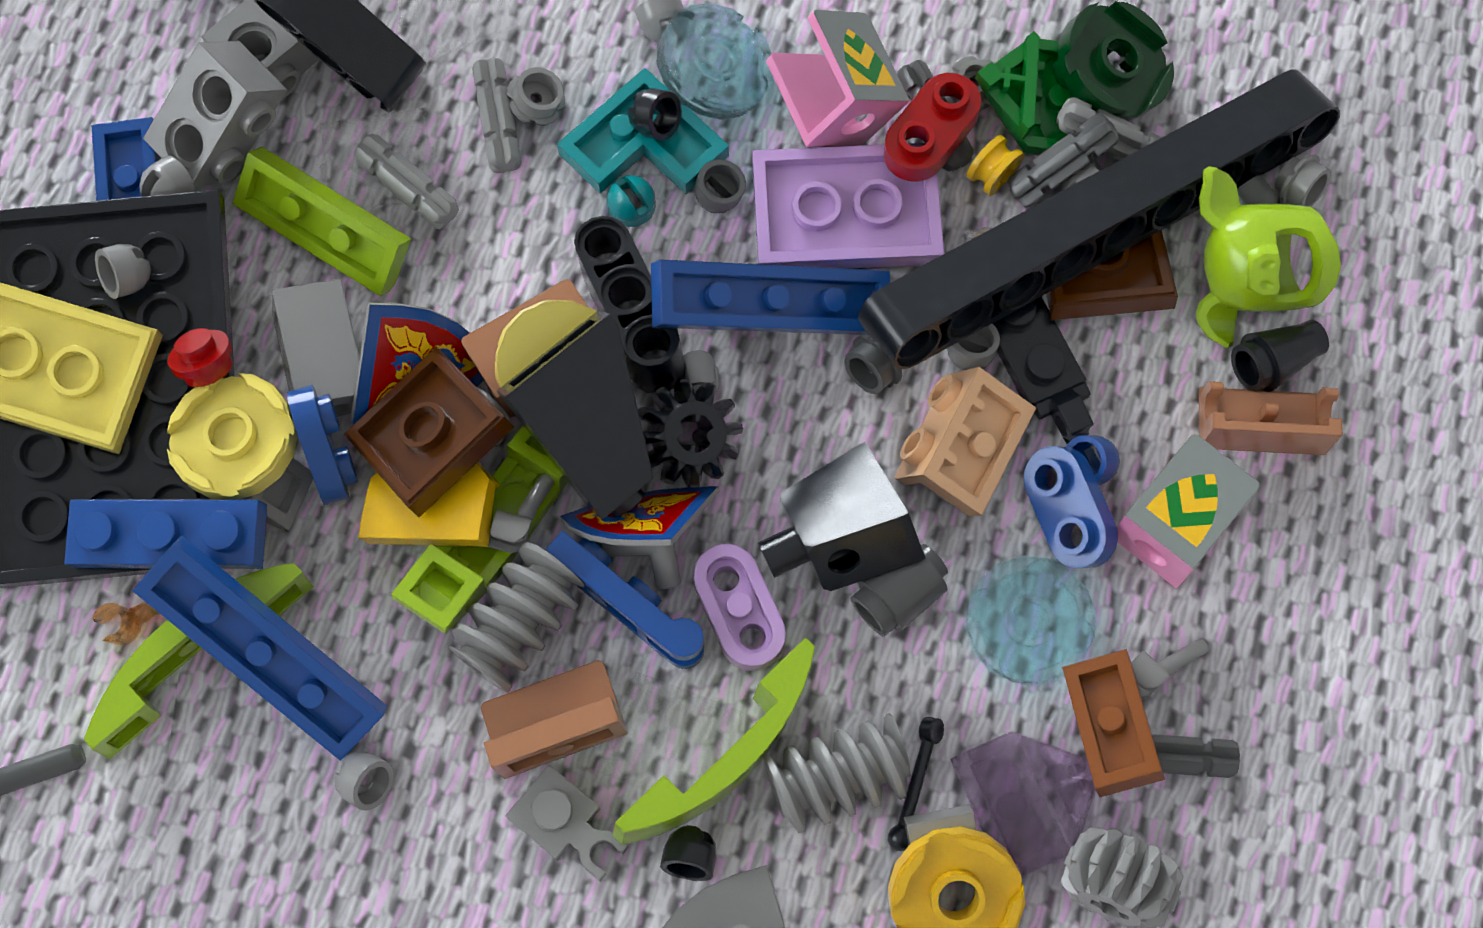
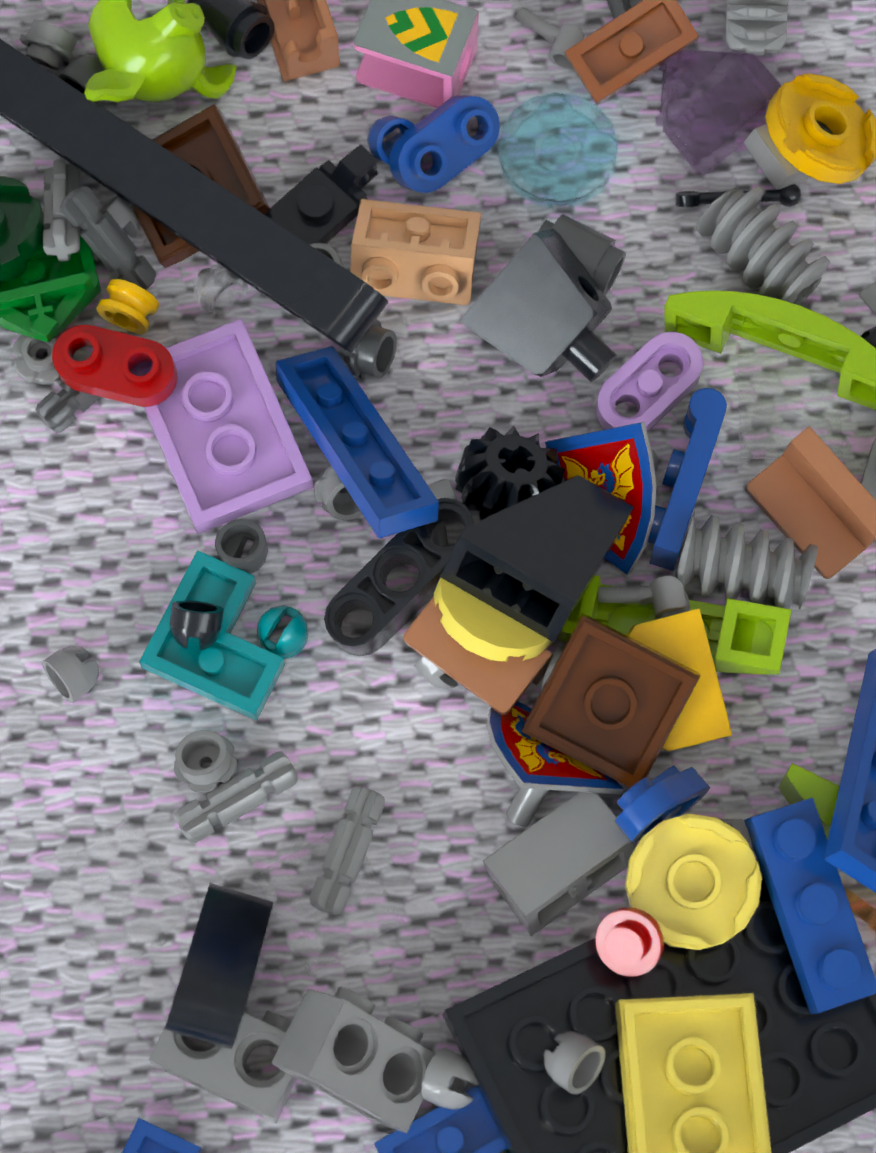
camera: 110 degrees left, 0 degrees up
lime plate [232,146,412,297] -> none
clear light blue tile [656,3,774,120] -> none
bright pink piece [766,10,910,147] -> none

